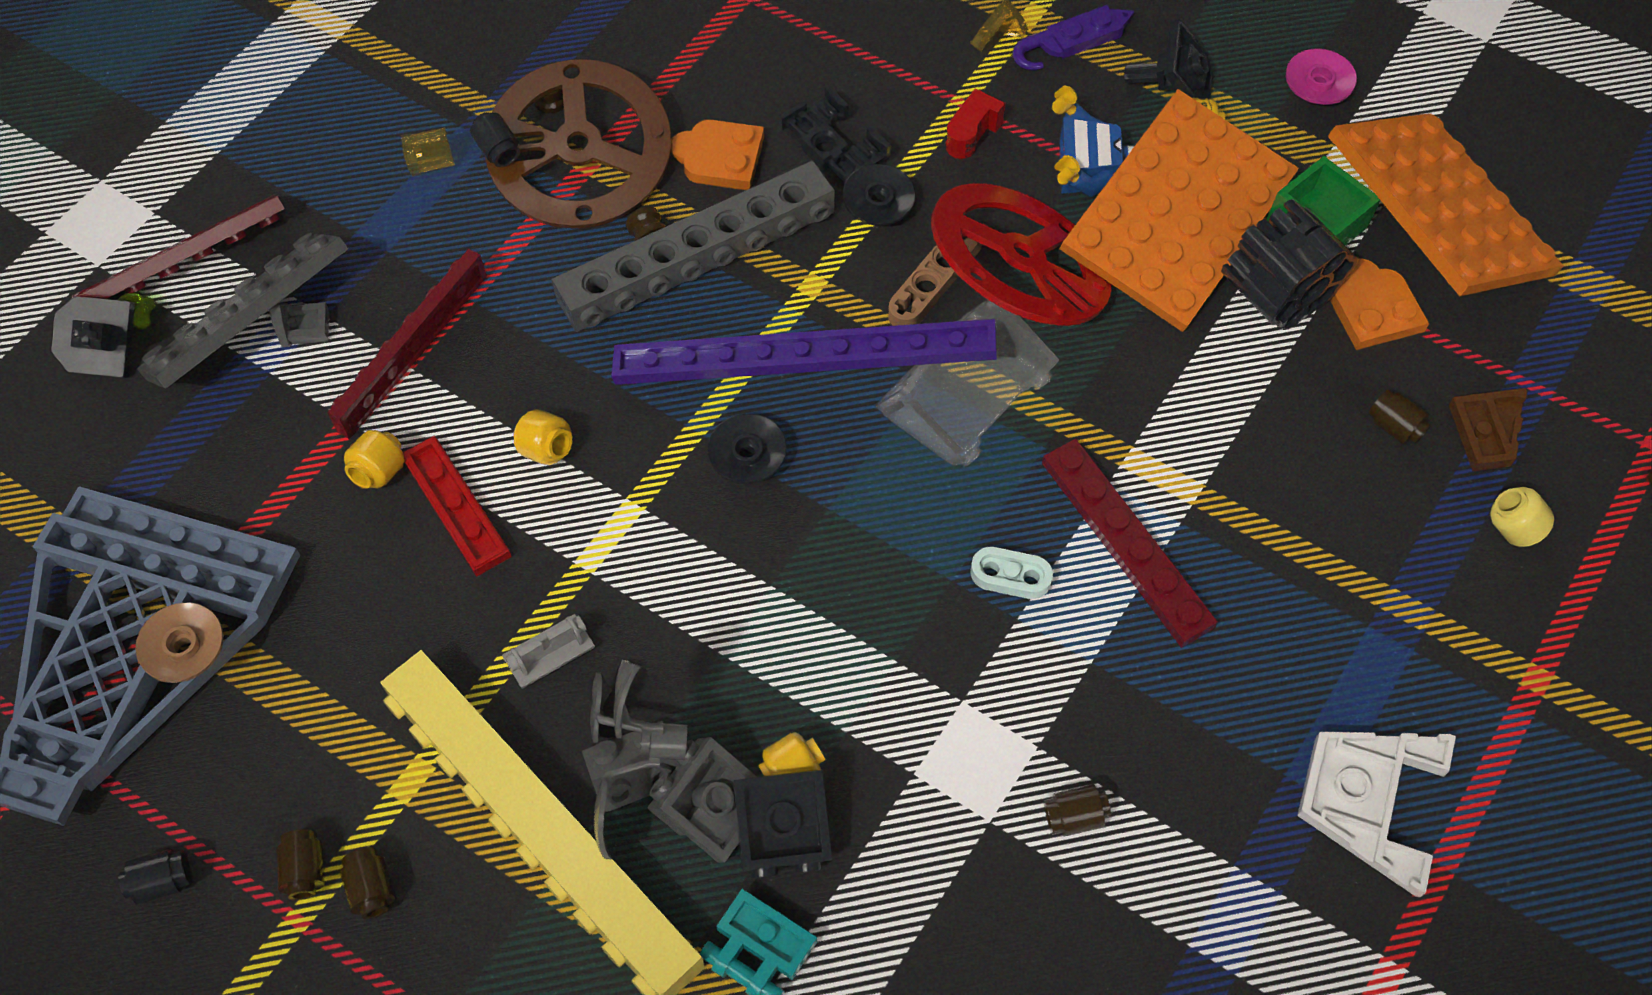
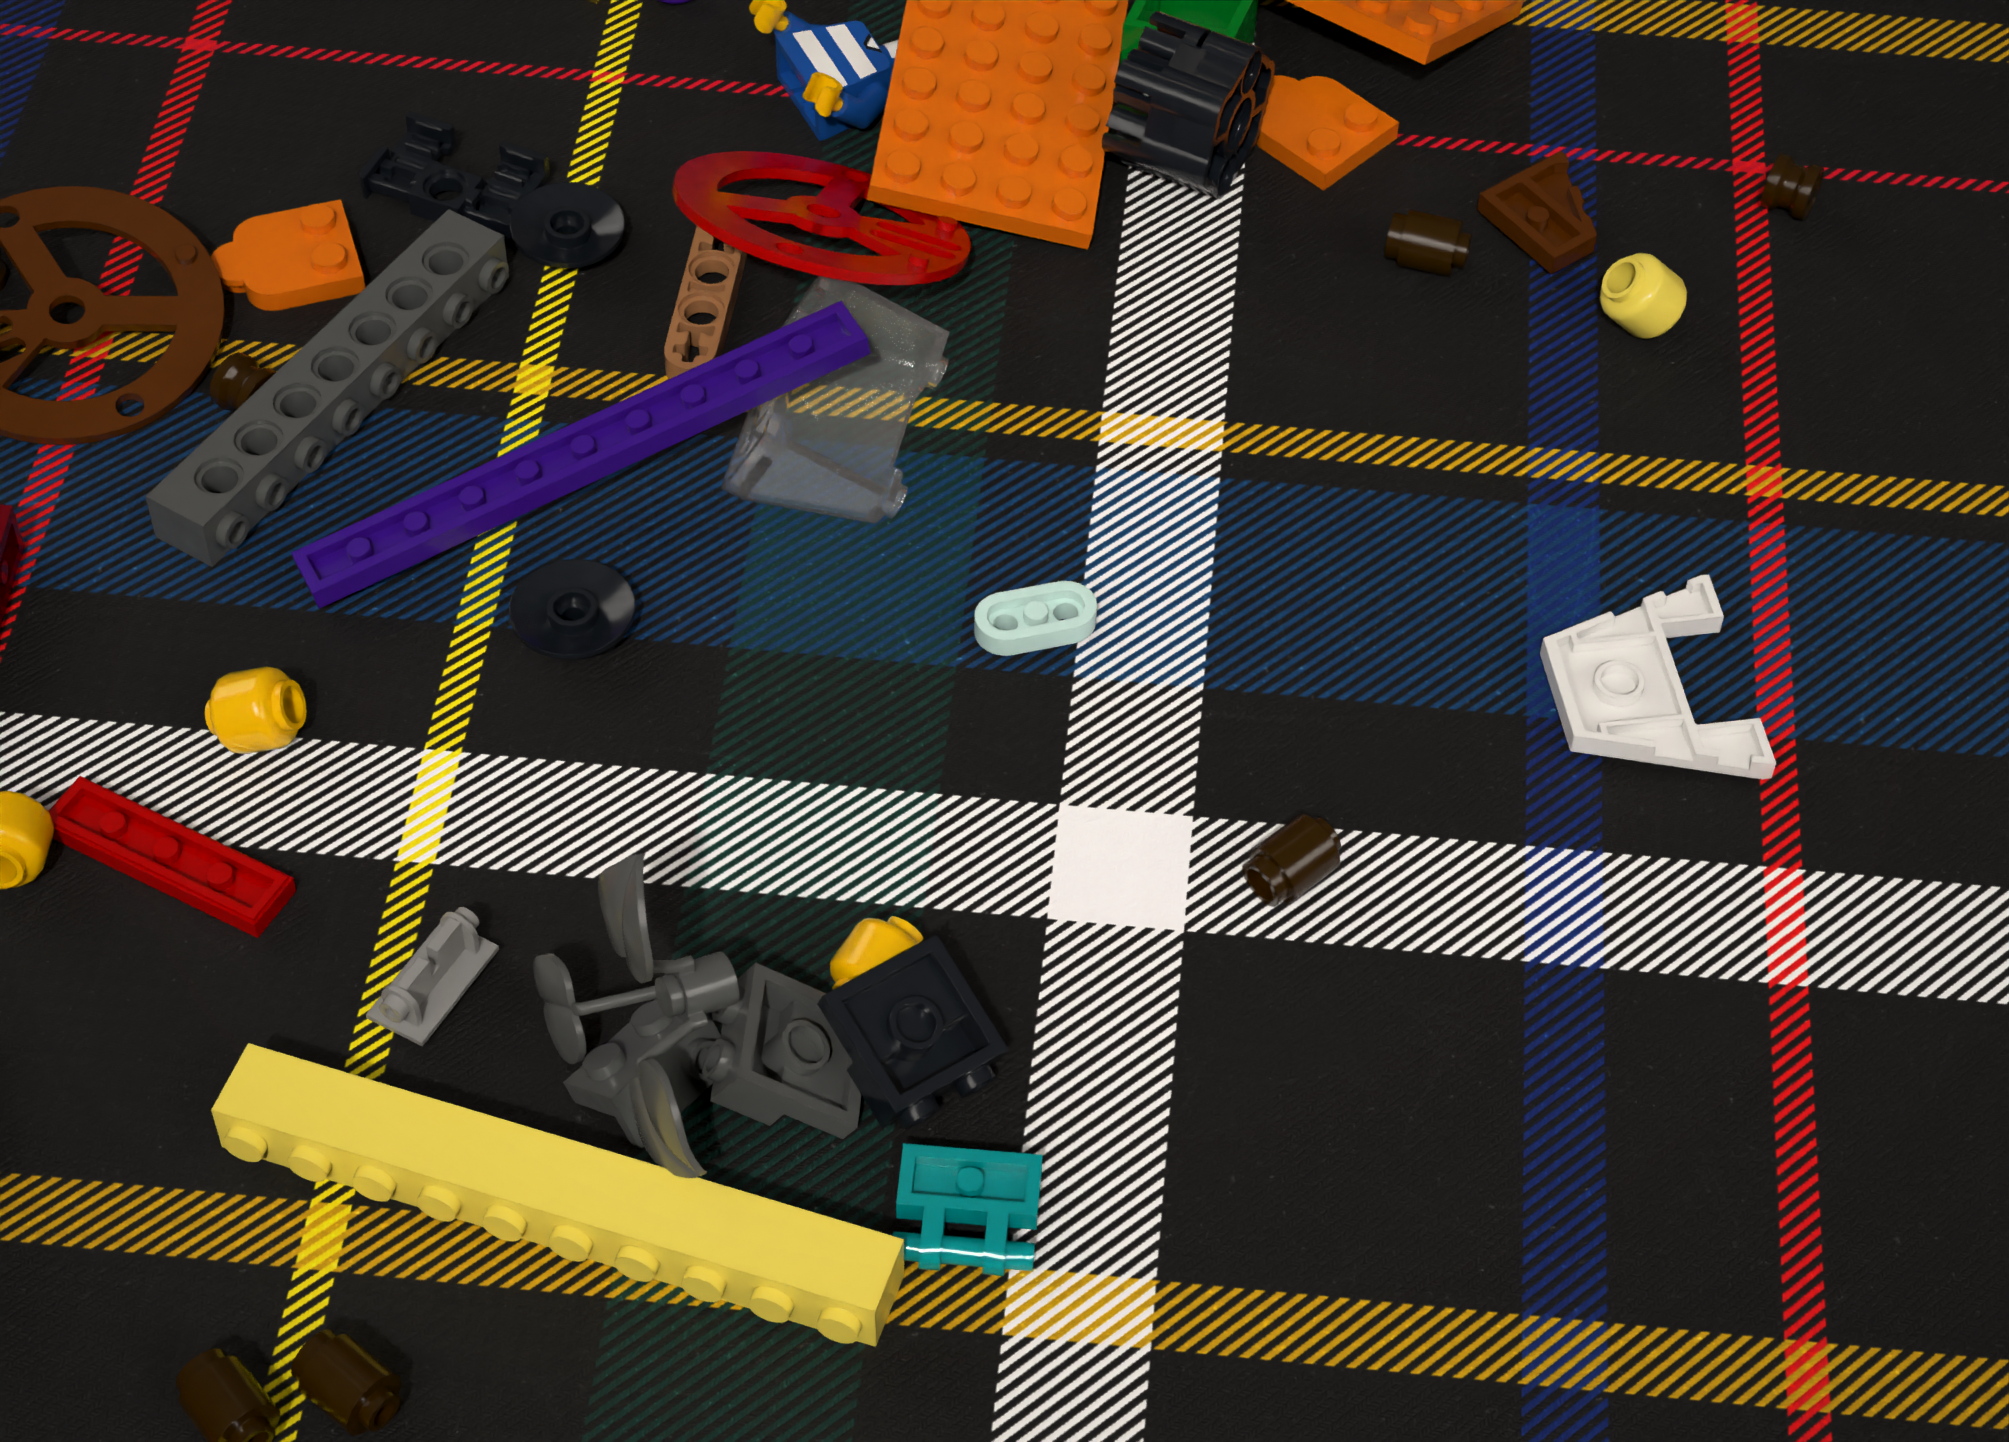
camera: 30 degrees left, 10 degrees down
red leg [946,88,1005,159] -> none
dark red plate [1042,438,1218,648] -> none

